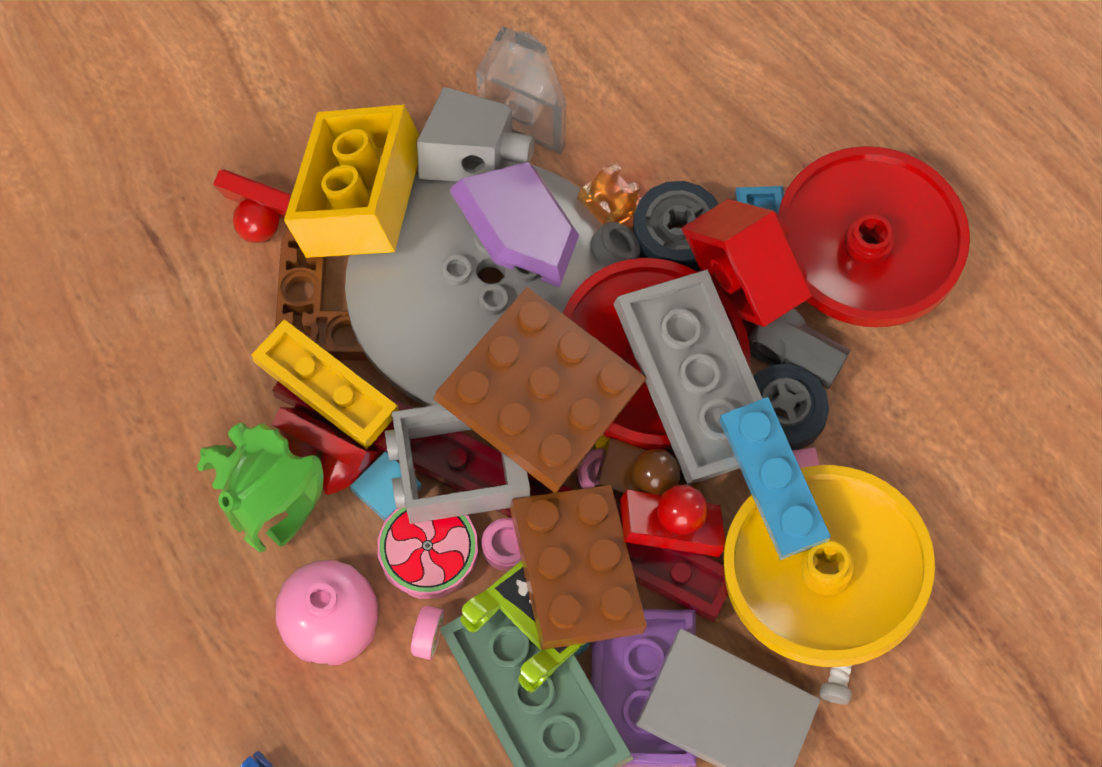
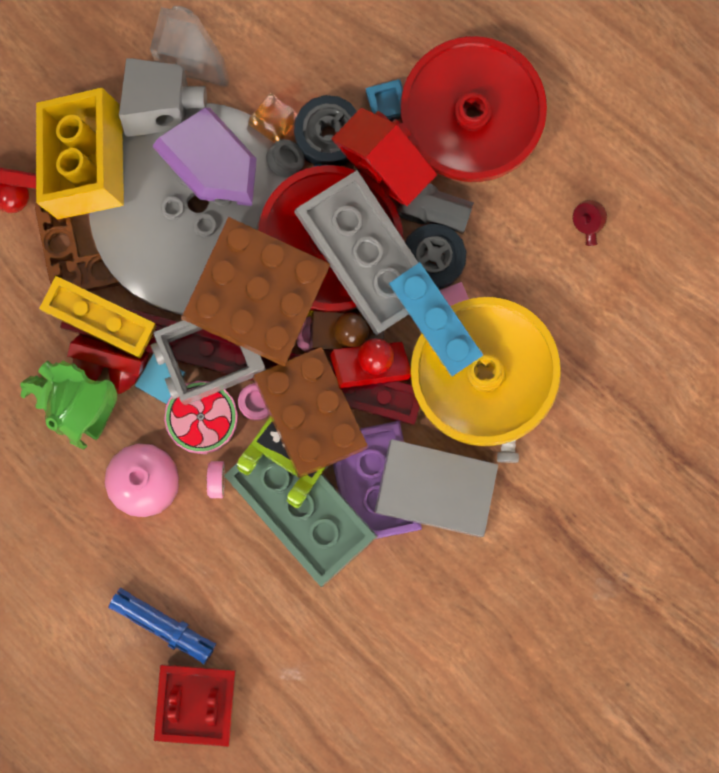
camera: 10 degrees left, 15 degrees up
none -> dark red piece [572,200,607,246]

